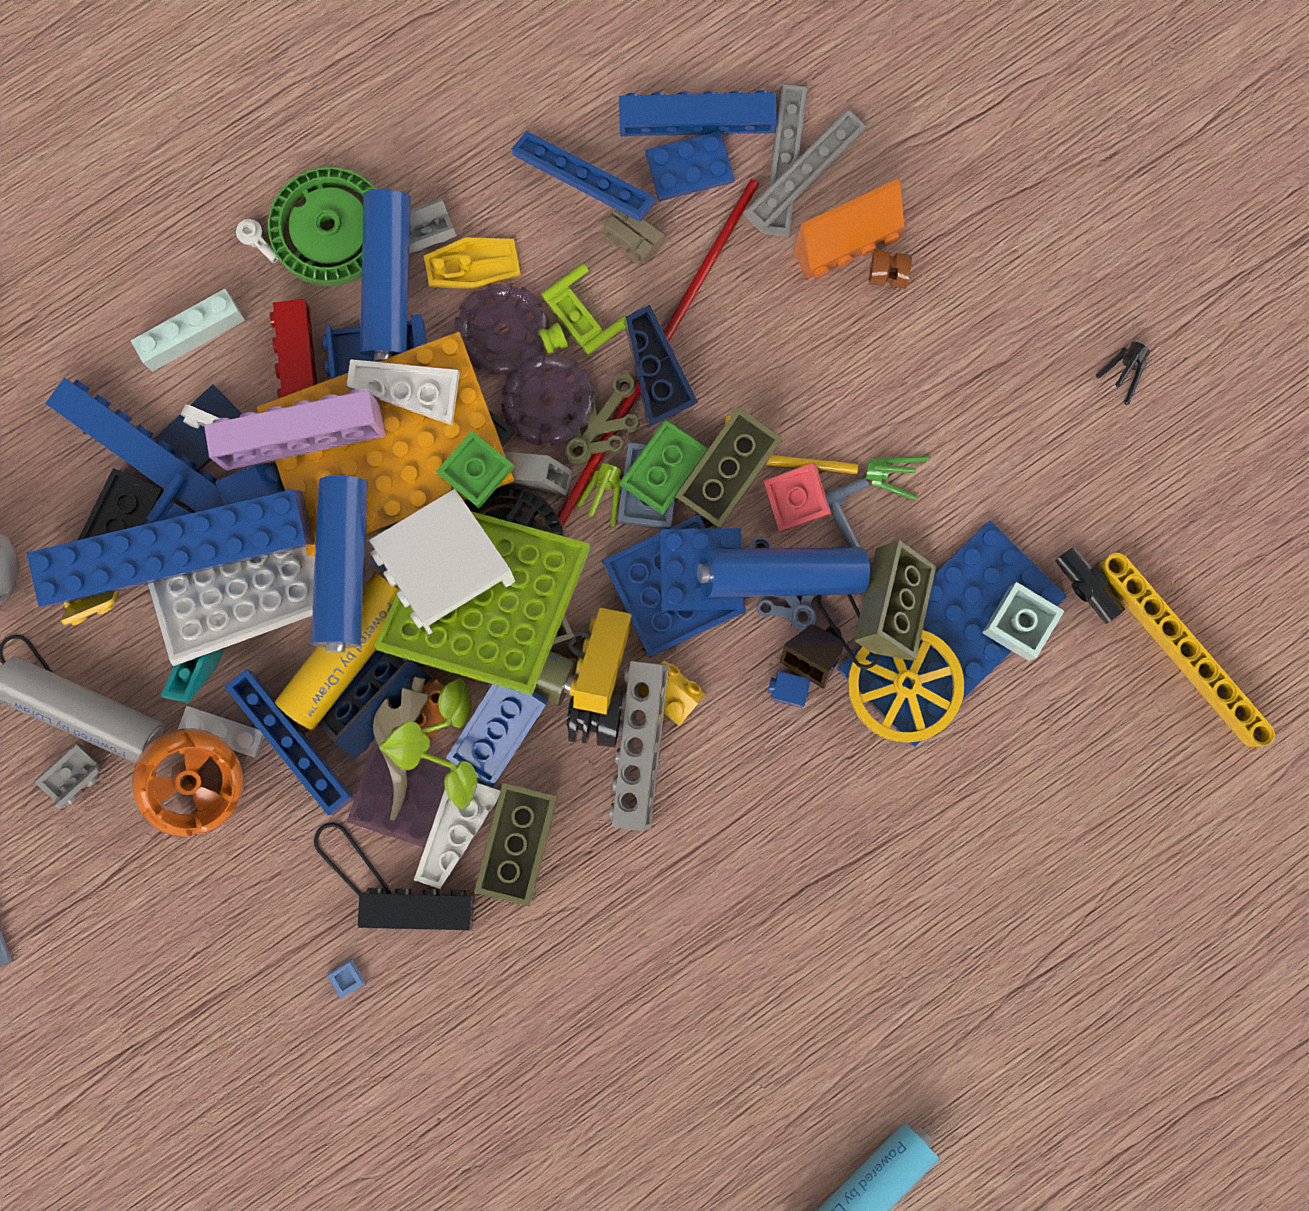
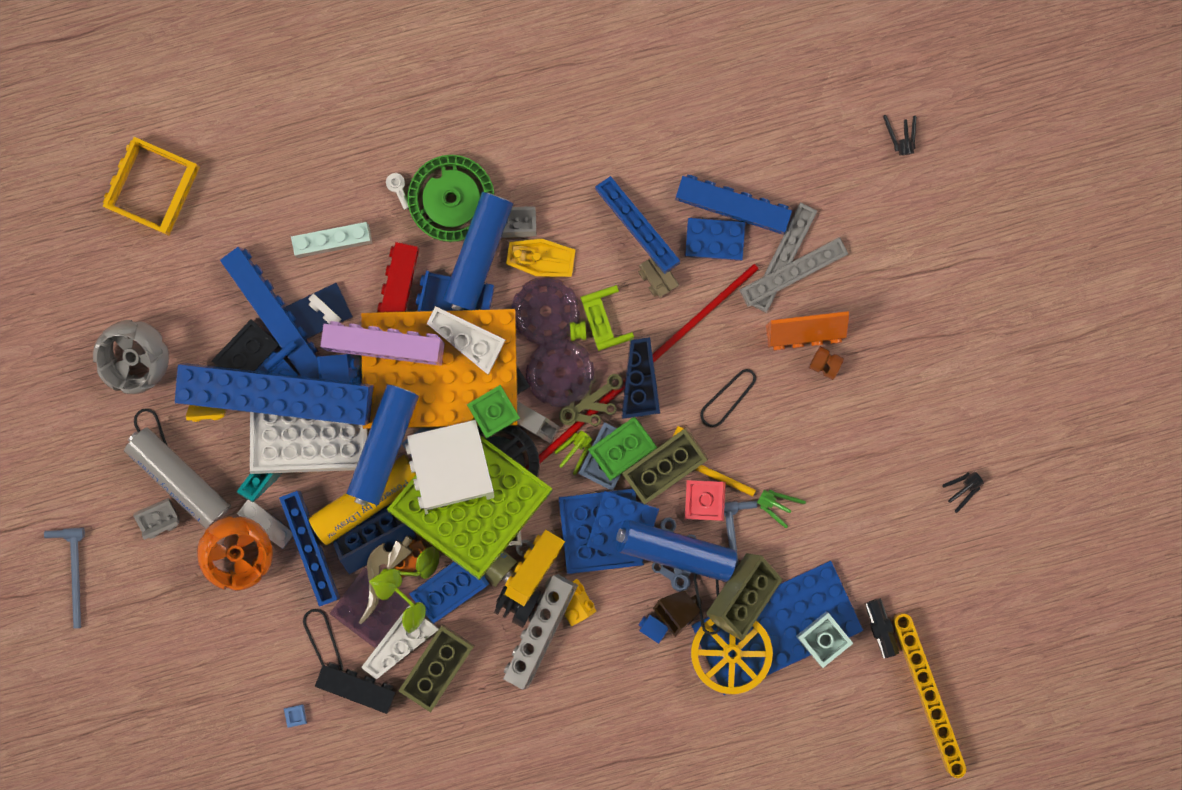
camera: 20 degrees right, 5 degrees up
none -> black piece [700,369,756,427]

